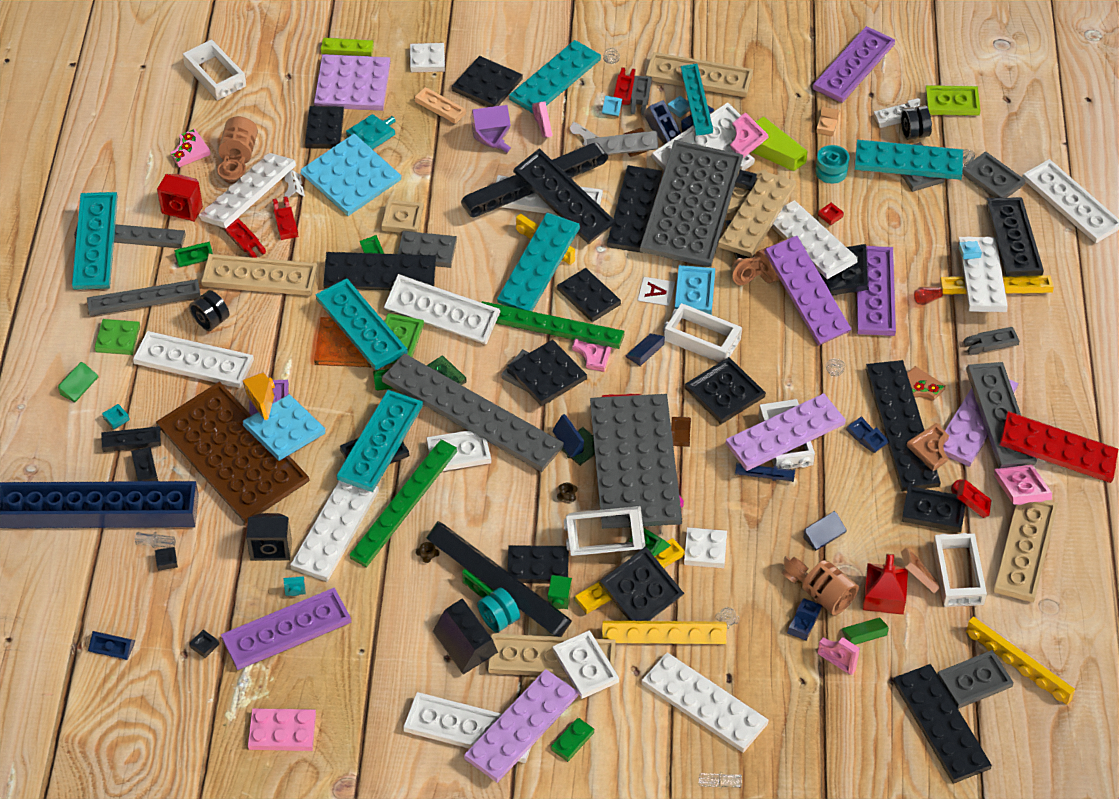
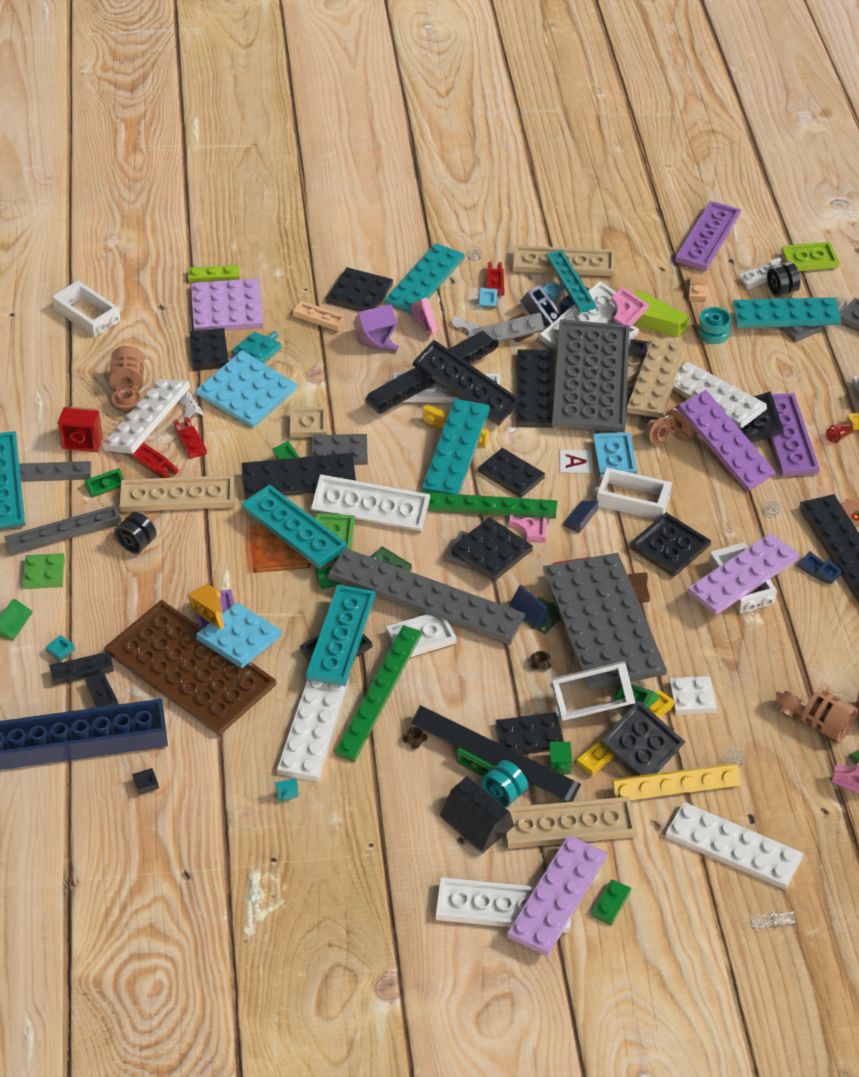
camera: 10 degrees left, 5 degrees down
dark blue slope [88,631,135,660] -> none
white plate [133,331,254,388] -> none
clear axle [135,532,176,548] -> none
bright pink tile [171,129,211,167] -> none
black plate [189,629,219,658] -> none
medium lavender plate [221,587,352,670] -> none
black piece [246,513,292,561] -> none
bright pink plate [248,709,316,751] -> none
white plate [410,43,445,72] -> none
white plate [553,630,619,699] -> none
dark grey hinge [631,75,652,115] -> none
dark blue pin [735,463,795,482] -> none
dark blue slope [787,598,822,641] -> none
slope [803,511,847,551] -> none
red plate [818,202,844,226] -> none

